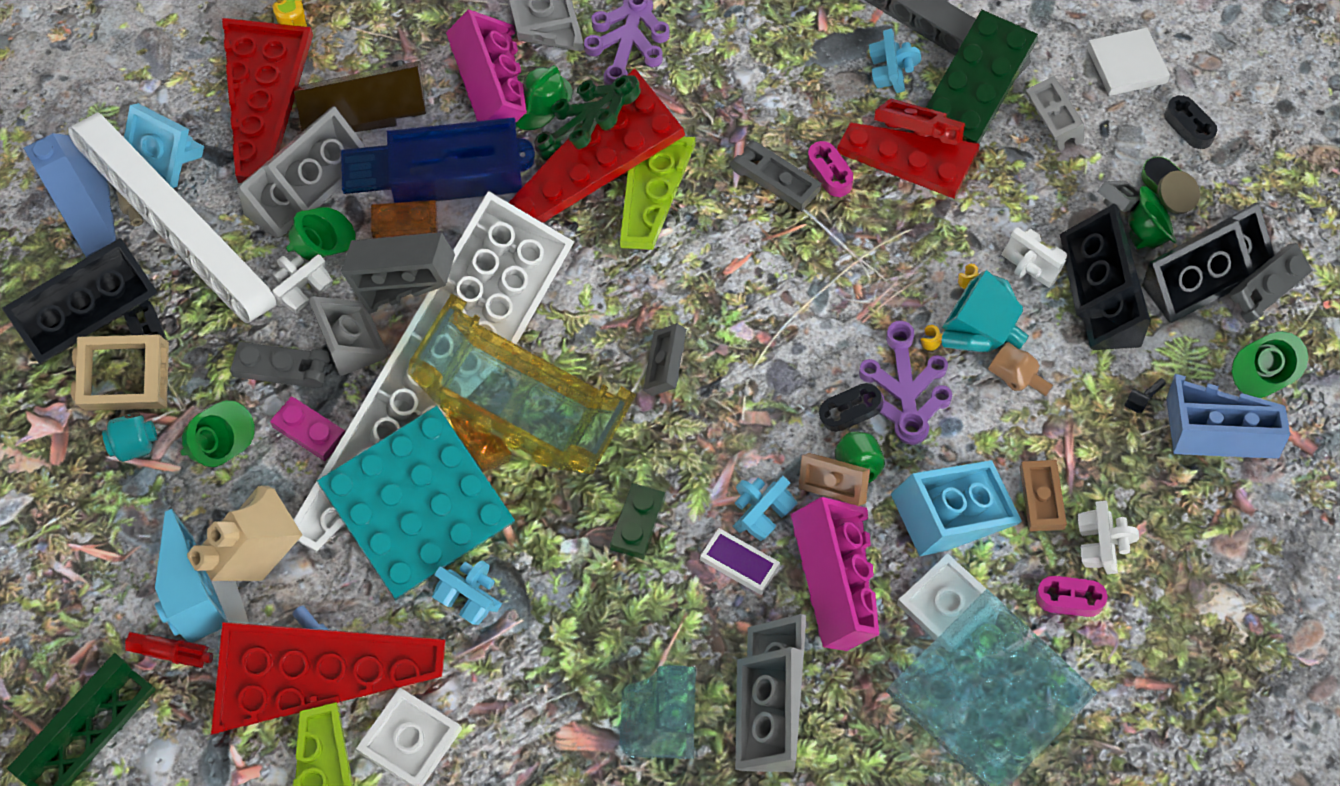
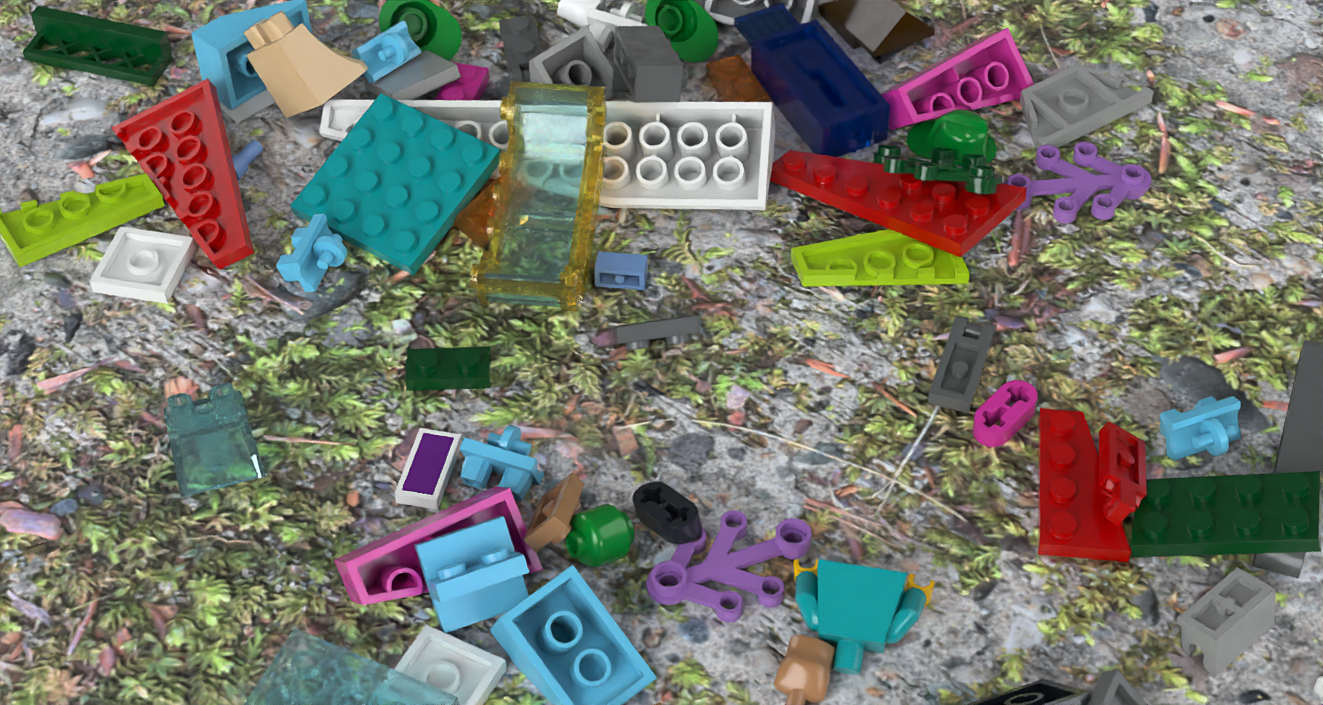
camera: 70 degrees right, 15 degrees down
red piece [125,632,214,668] -> none
light grey slope [735,614,806,772] -> none
white hips [1001,227,1067,288] -> none
none -> medium azure hips [351,21,422,83]
none -> light grey tile [363,50,461,100]
none -> medium azure bracket [414,516,529,633]
none -> medium blue piece [594,251,648,290]

